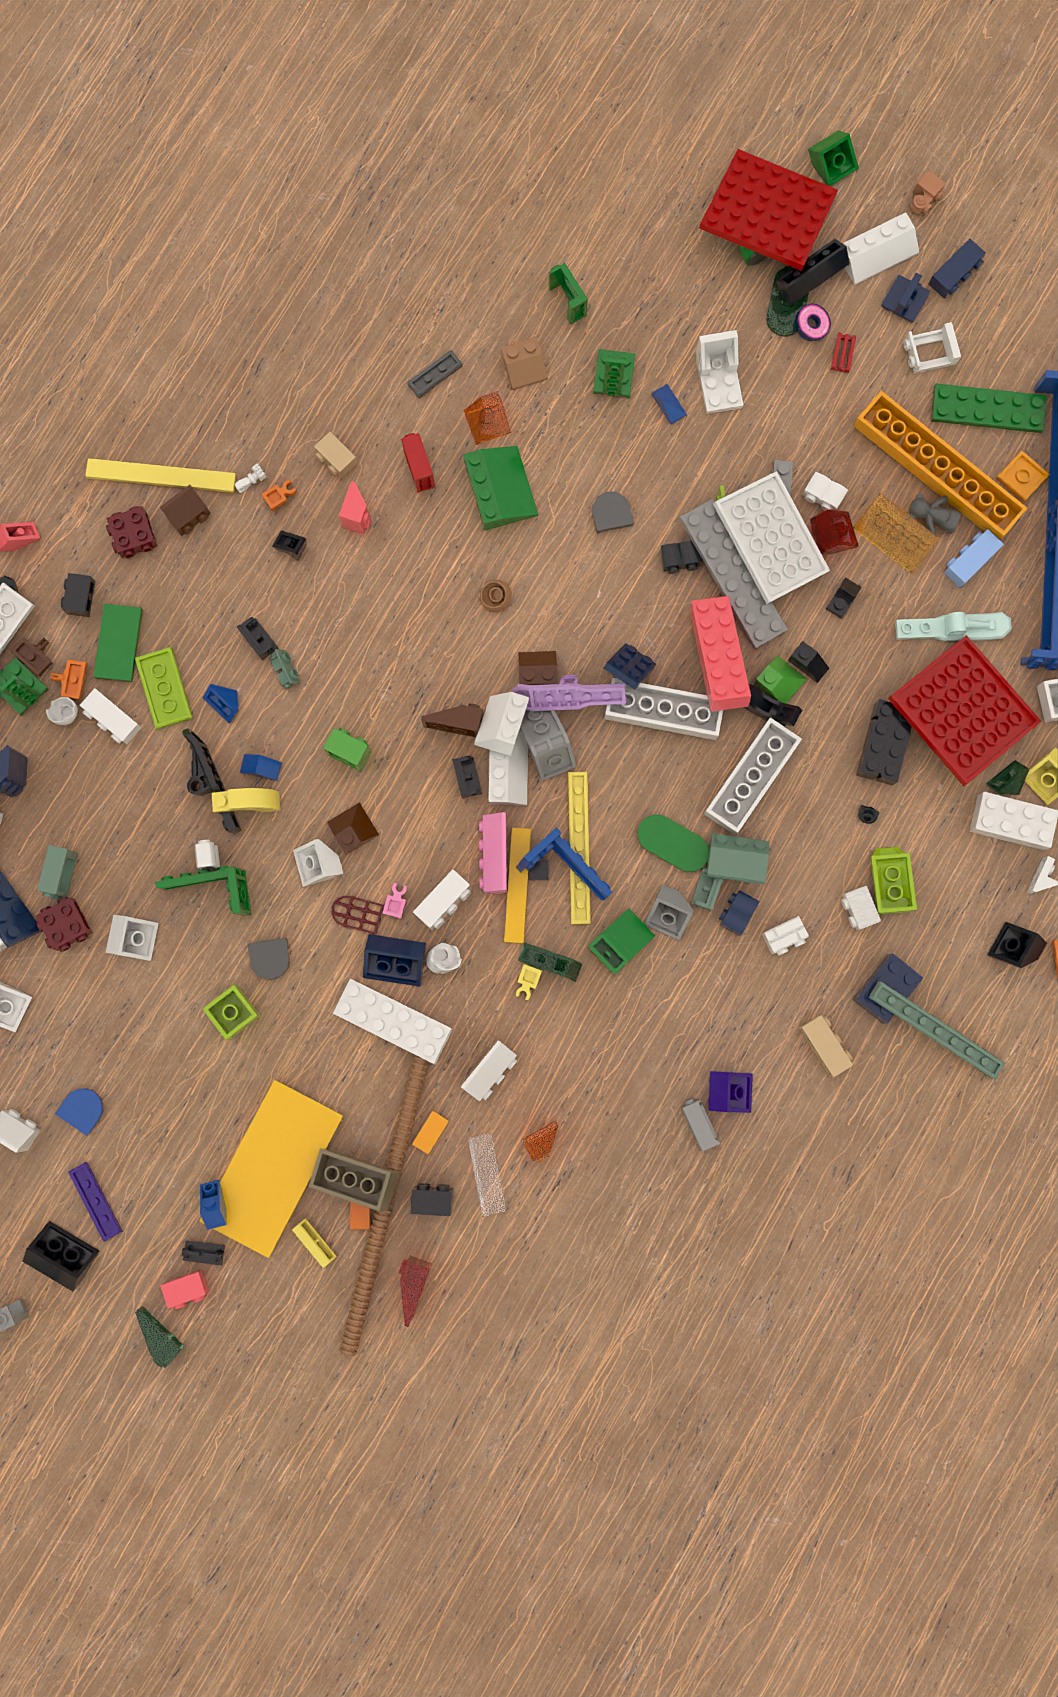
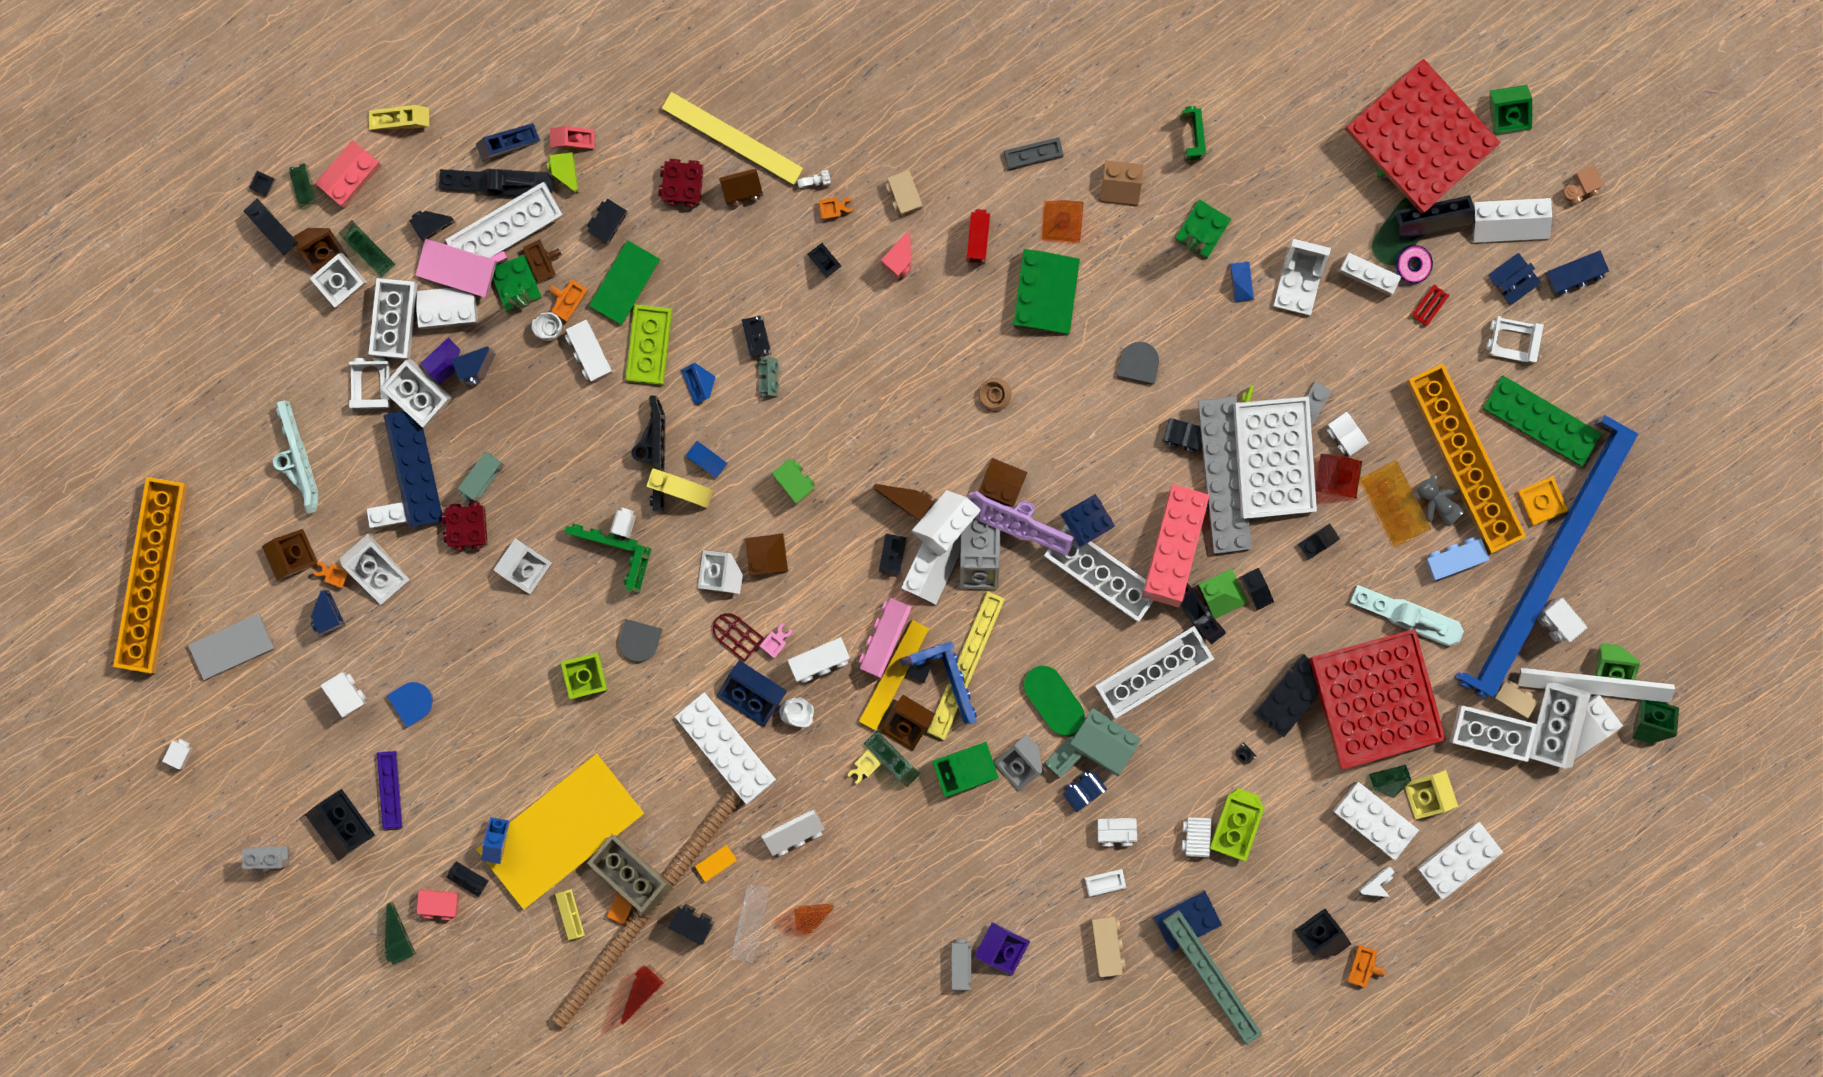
camera: 25 degrees right, 5 degrees up
none -> lime slope [547,152,579,193]
none -> reddish brown slope [881,694,935,751]
none -> white tile [1085,869,1127,897]
none -> white brick [1339,253,1401,296]

